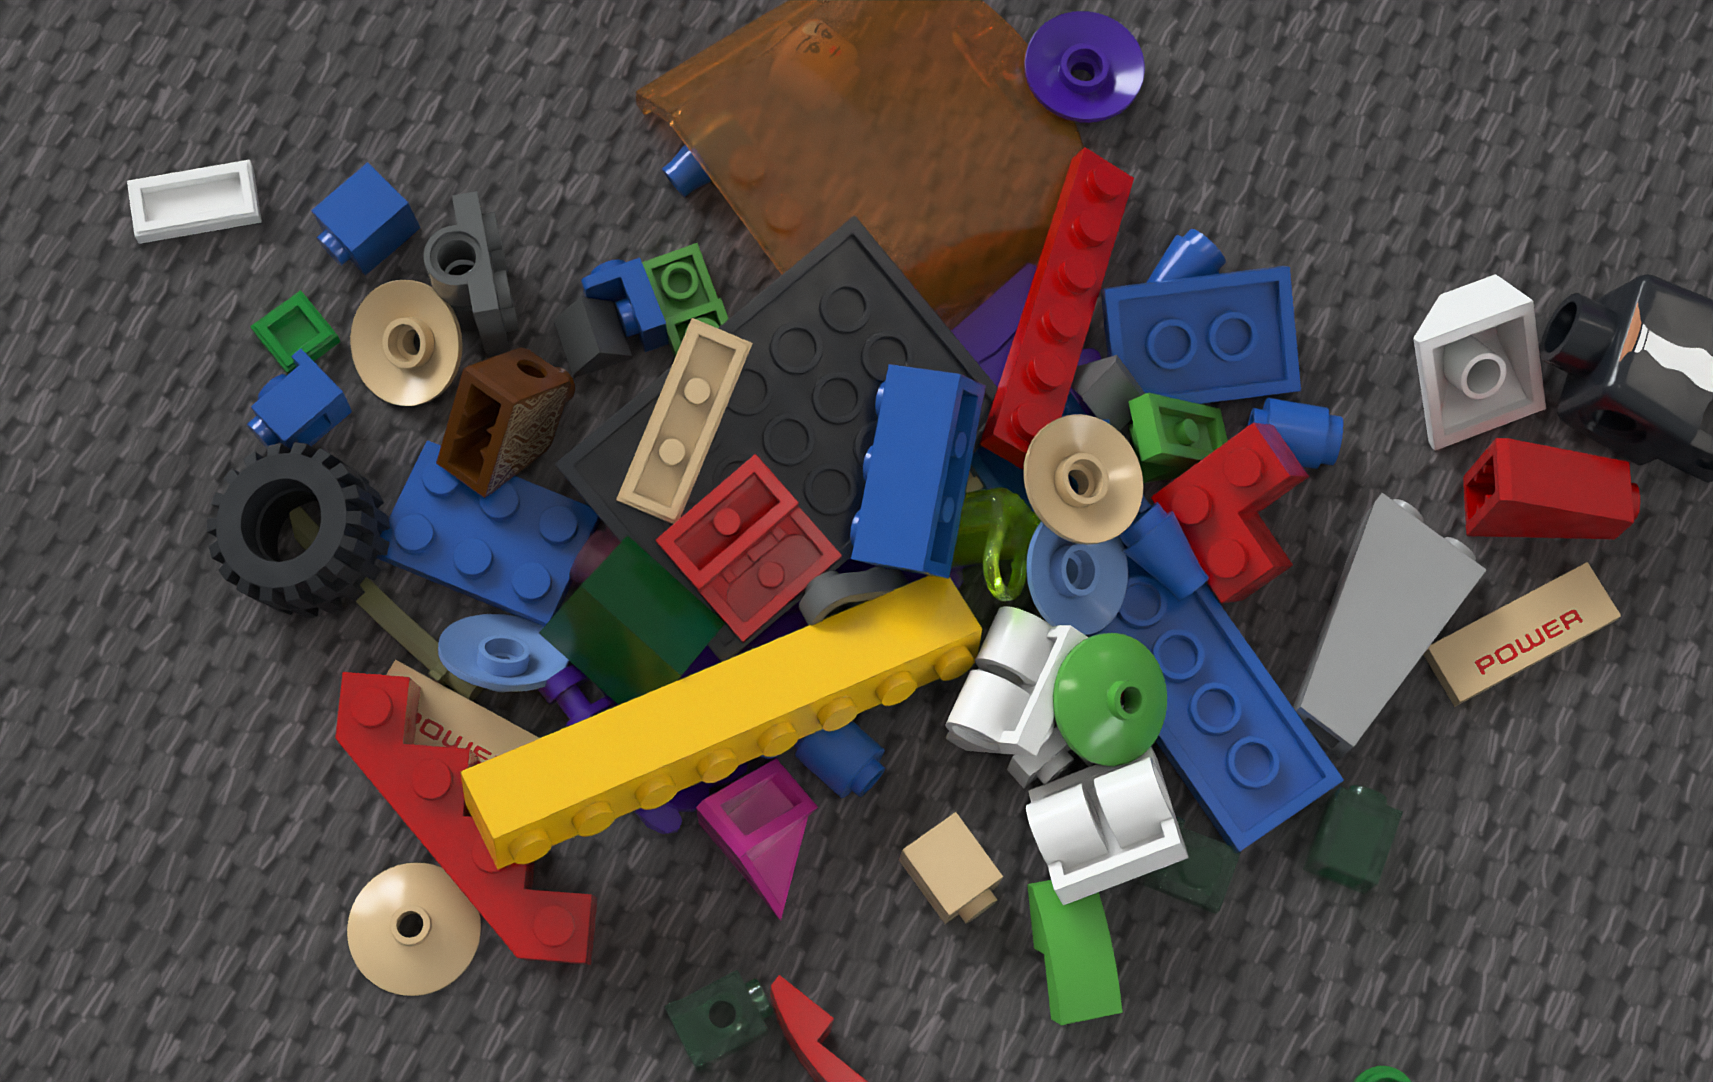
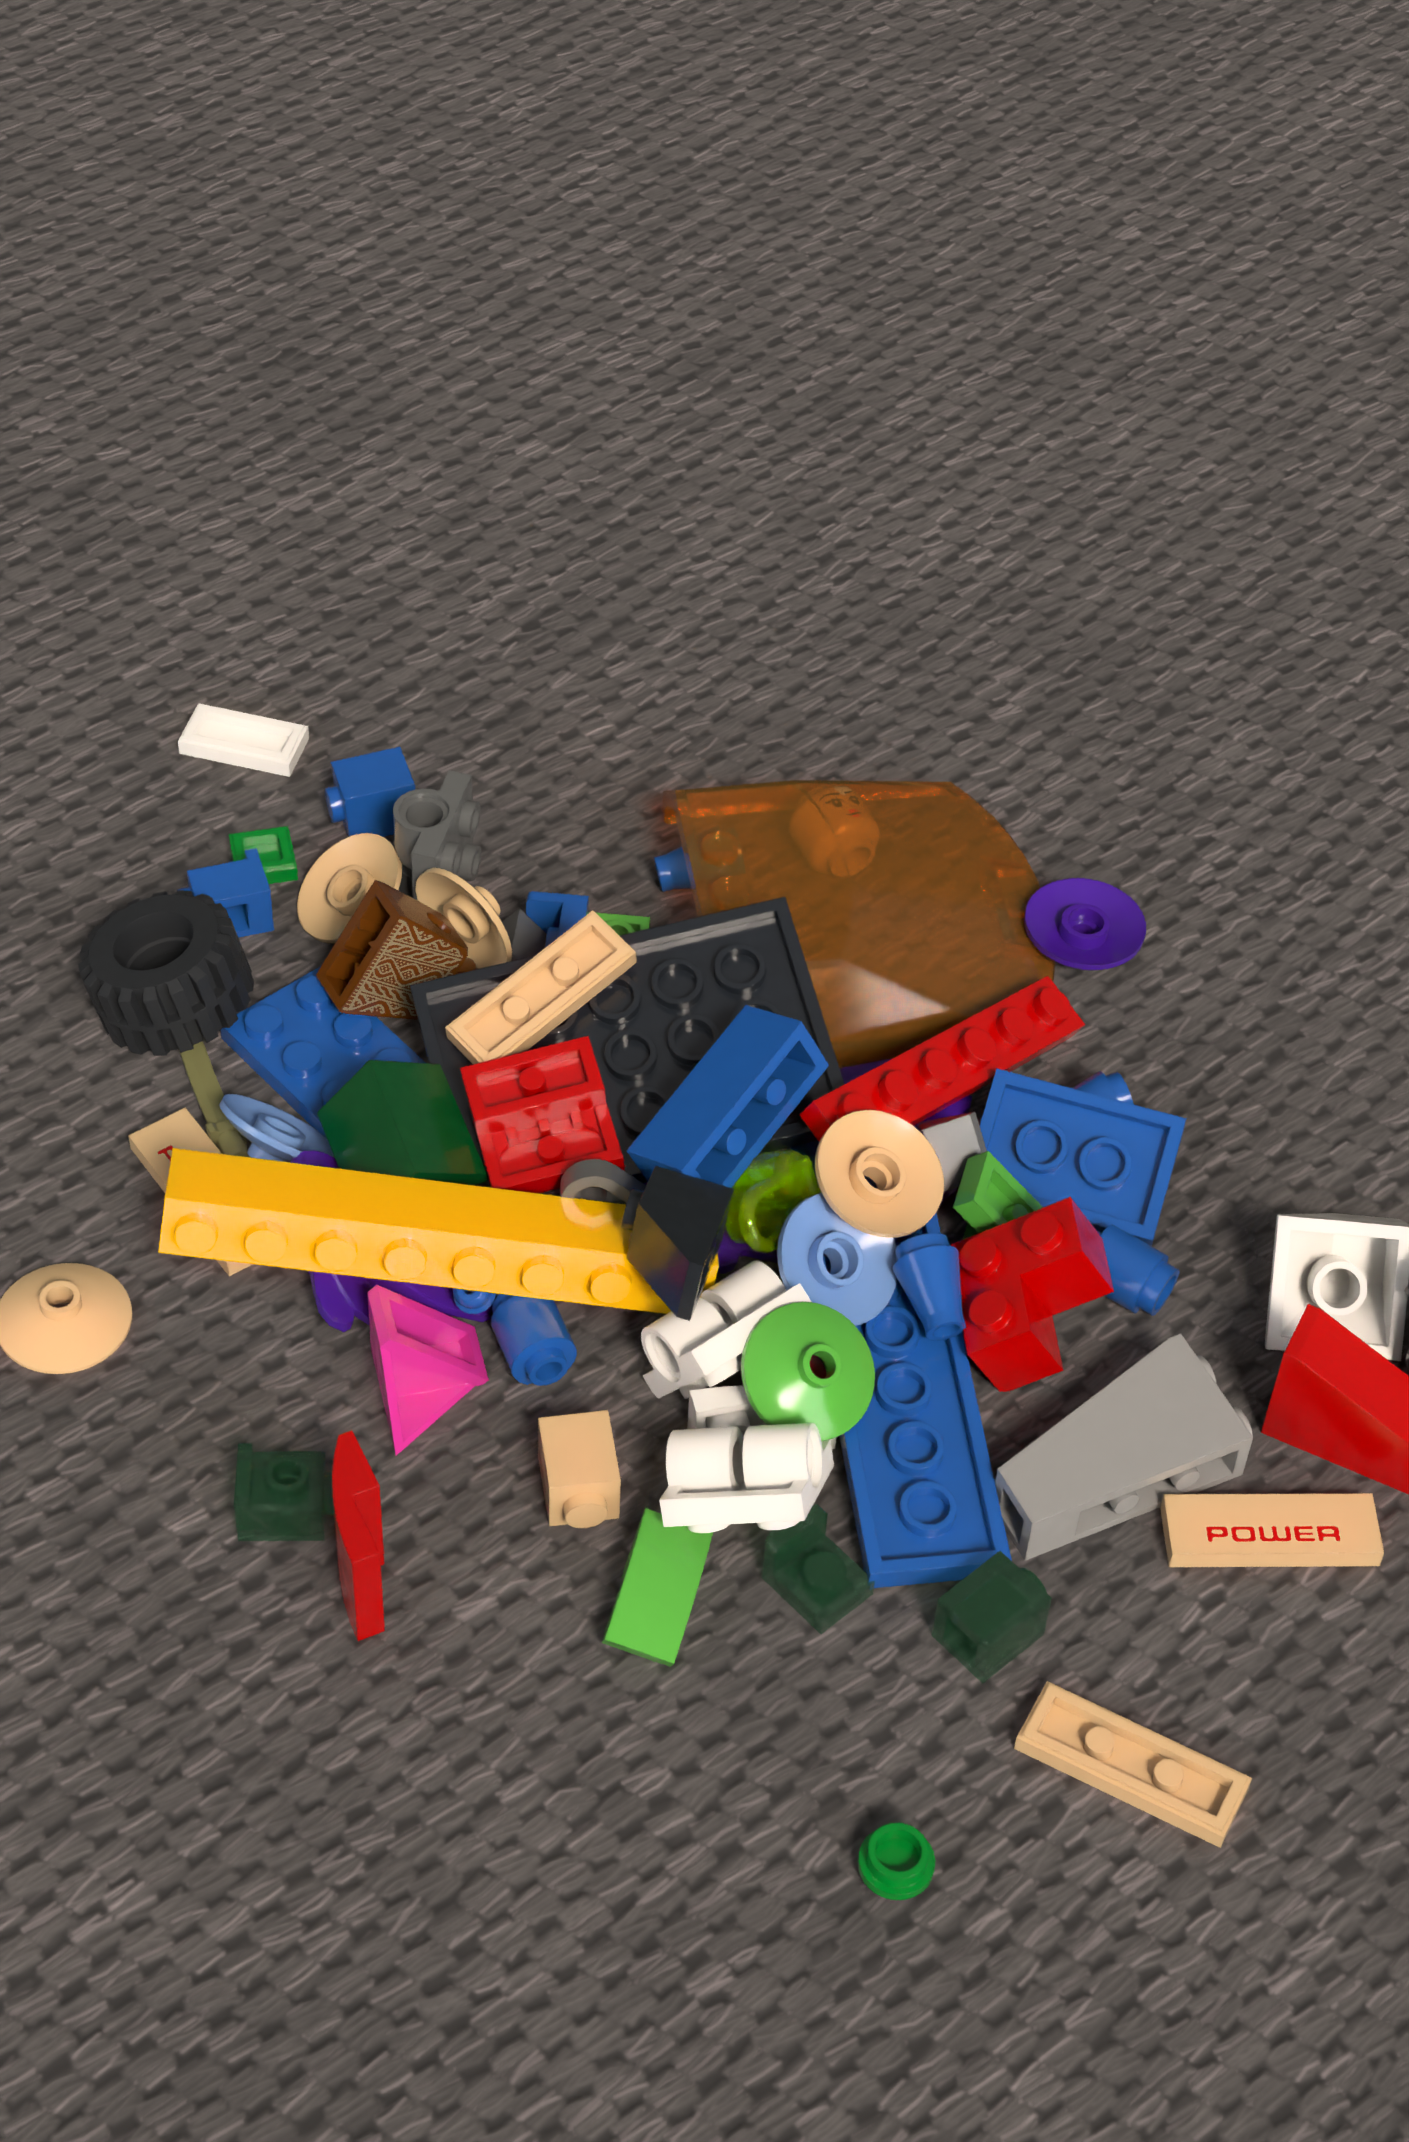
camera: 30 degrees right, 25 degrees down
red brick [335,672,597,965] -> none
none -> tan dish [416,868,512,969]
none -> black slope [621,1166,734,1321]
none -> tan tile [1014,1681,1252,1848]

